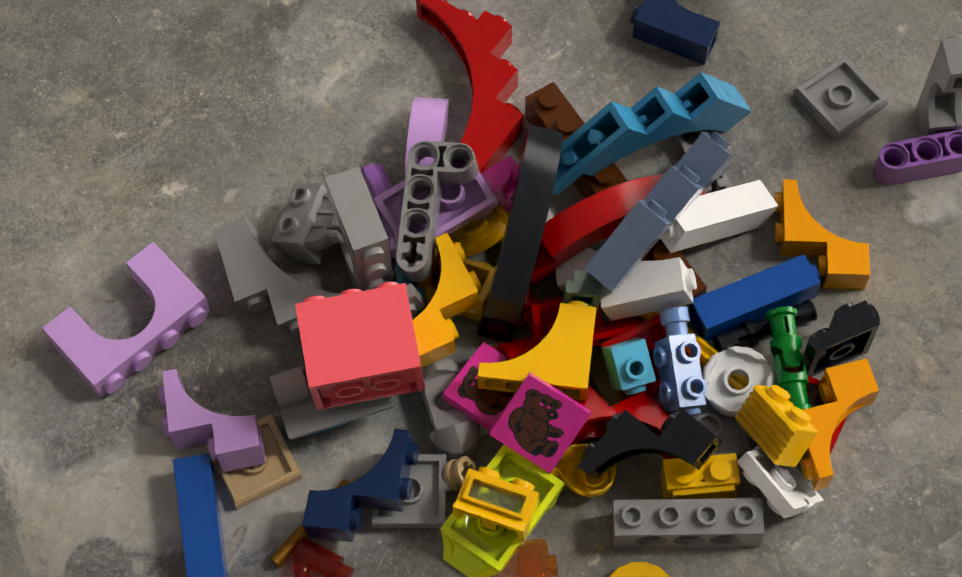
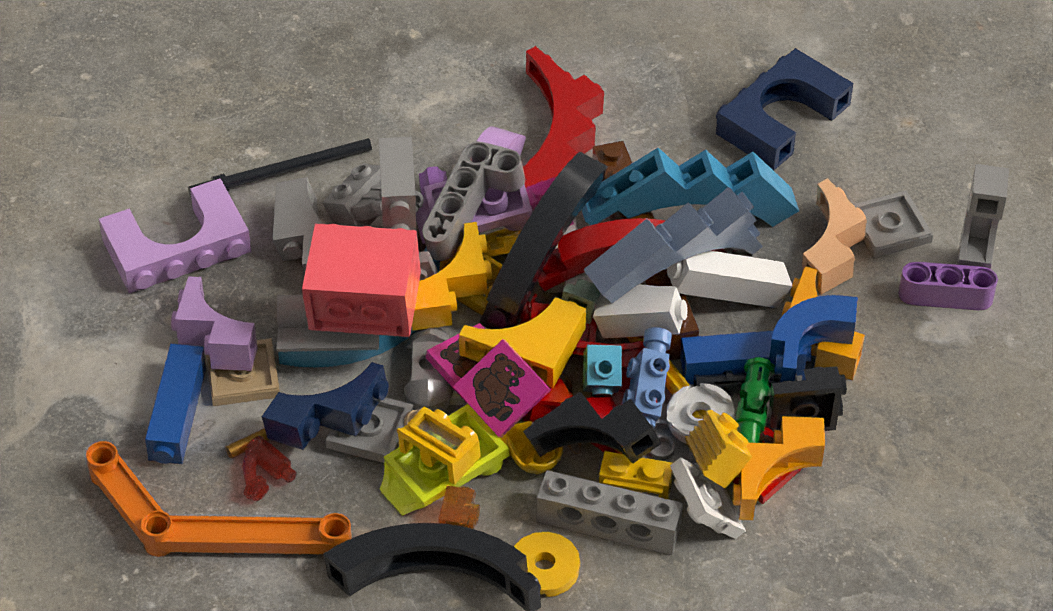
camera: 15 degrees right, 15 degrees down
none -> black bar [188,138,372,199]
none -> blue arch [769,295,858,383]
none -> light nougat arch [802,178,867,295]

